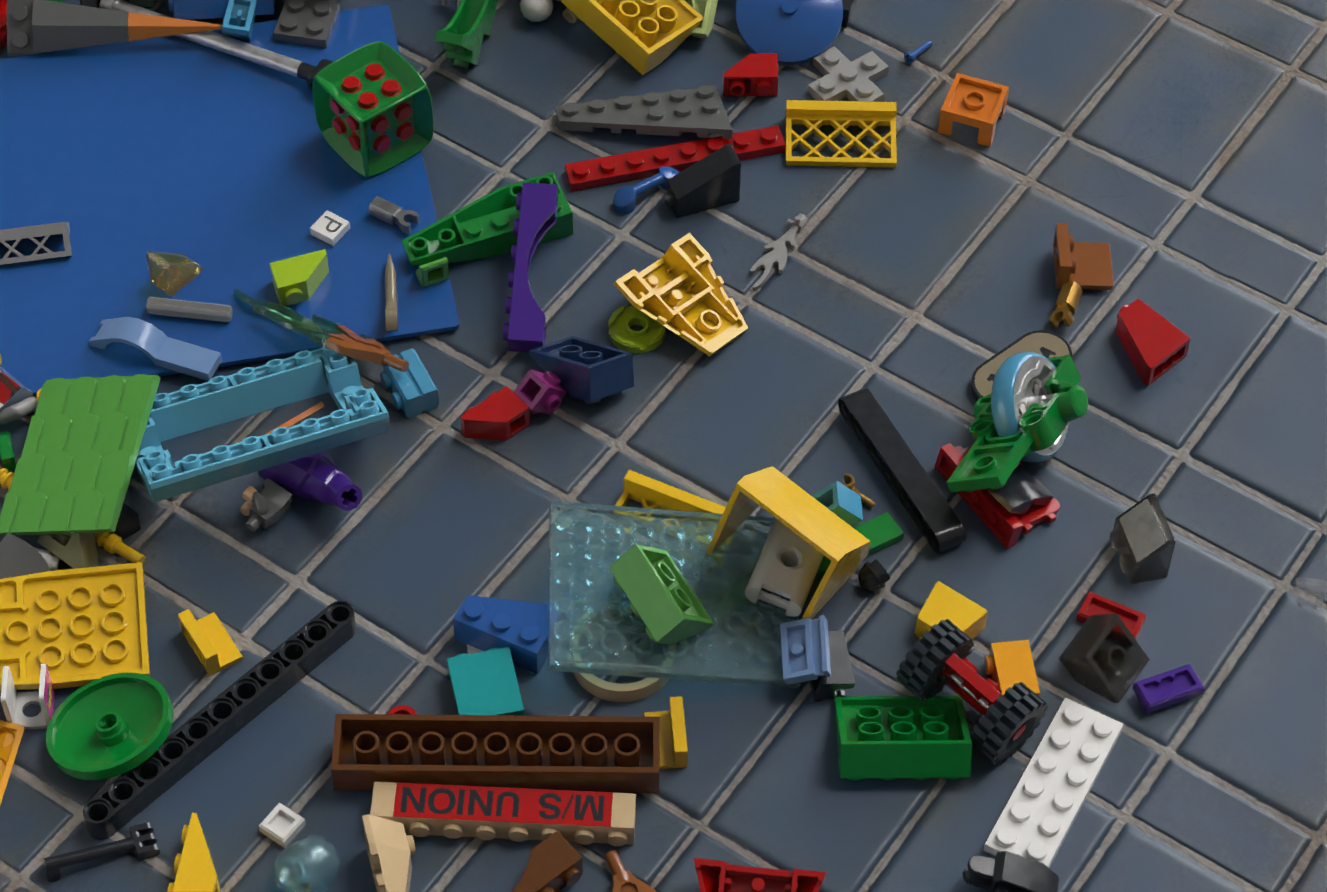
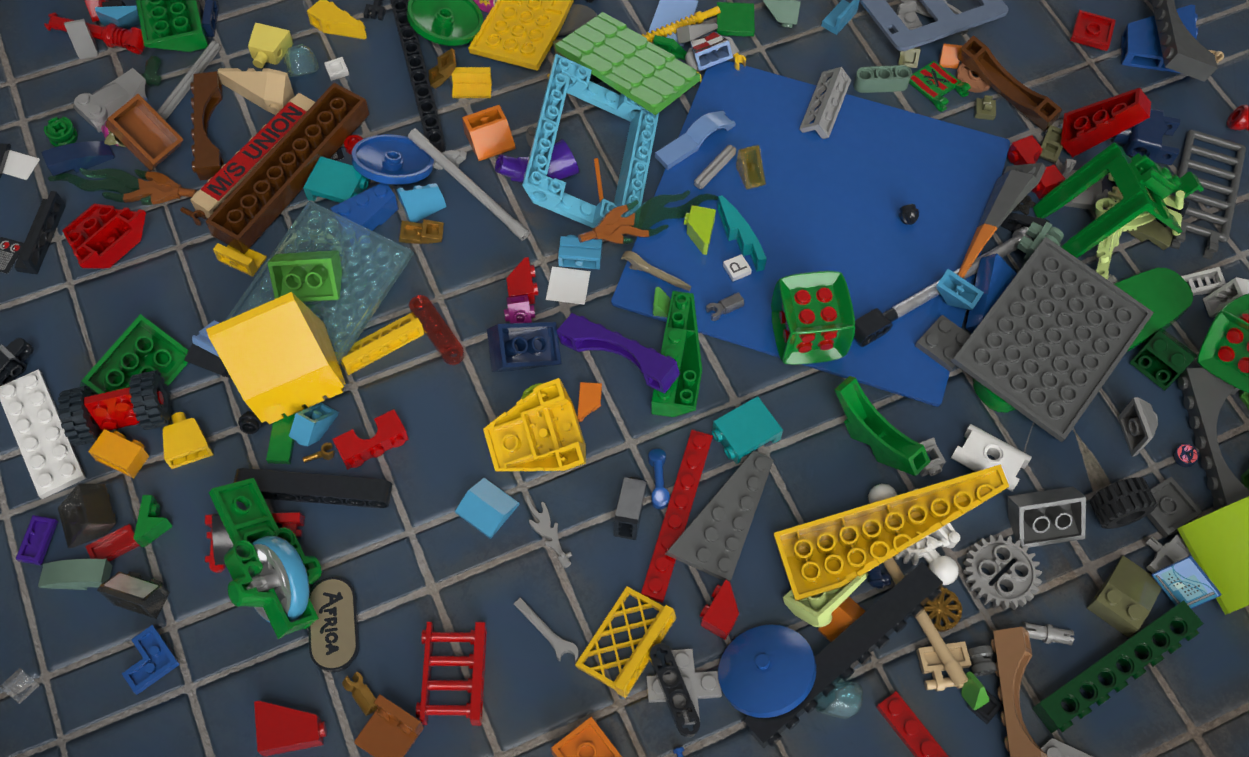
camera: 120 degrees right, 10 degrees up
none -> sand green slope [38,559,112,590]
none -> blue plate [122,625,180,695]
none -> green slope [133,495,172,547]
none -> reddish brown hand [180,207,206,226]
none -> red arch [332,409,409,470]
none -> blue dish [352,134,434,185]
none -> dark azure slope [397,183,447,223]
none -> pearl gold slope [399,219,444,244]
none -> light grey piece [408,128,530,241]
none -> clear red plate [409,295,464,365]
none -> red fence [416,622,487,726]
none -> pearl gold slope [428,48,456,89]
none -> light grey piece [433,150,467,170]
none -> dark azure slope [455,478,520,539]
none -> orange slope [462,105,516,161]
none -> light grey piece [514,598,579,662]
none -> white sticker [546,267,591,305]
none -> orange tile [577,382,602,422]
none -> black beam [649,643,700,738]
none -> teal panel [712,396,783,464]
none -> teal slope [717,195,767,272]
none -> black plate [899,204,919,225]

